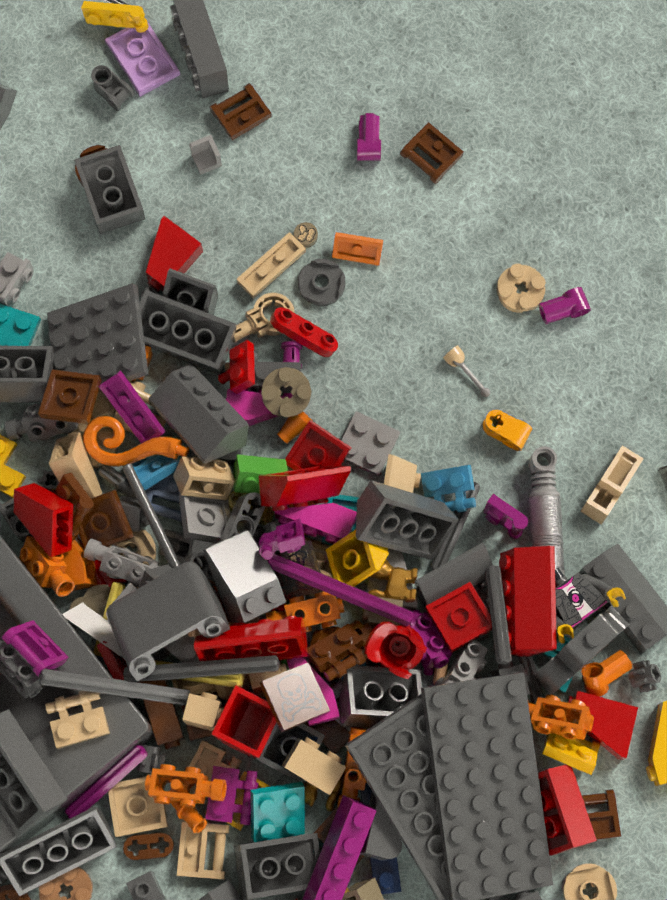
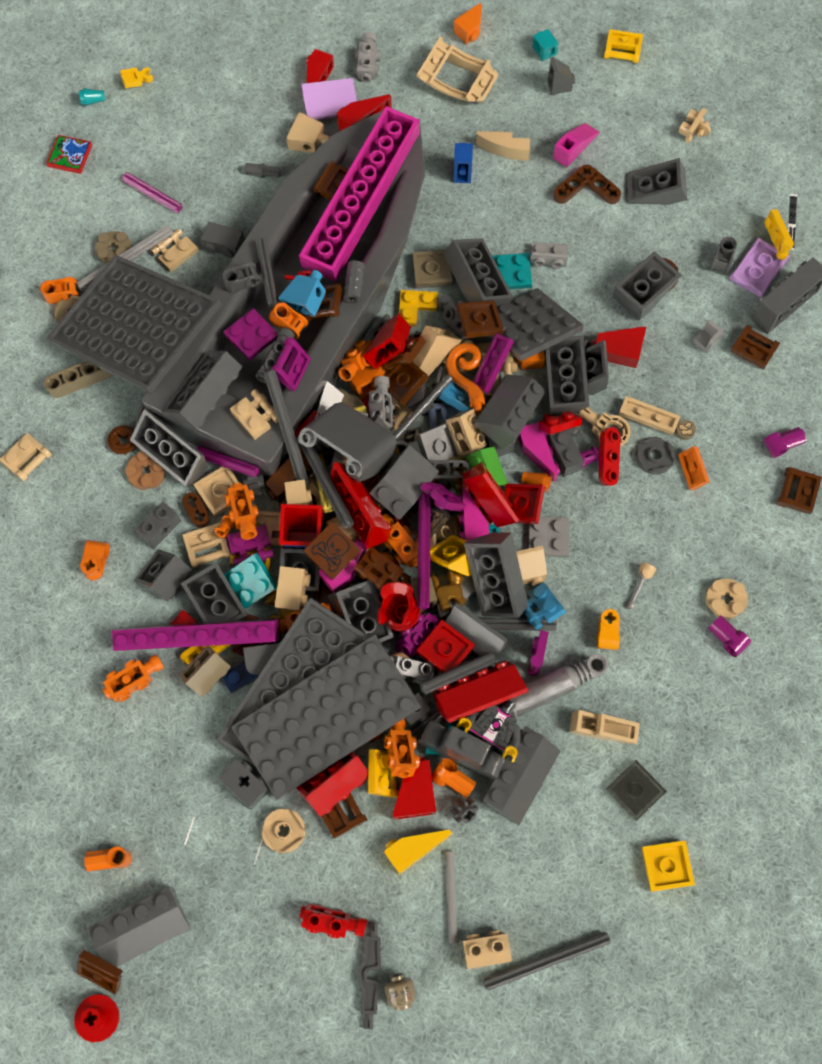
camera: 70 degrees right, 5 degrees down
dark tan plate [261,367,312,417] -> none

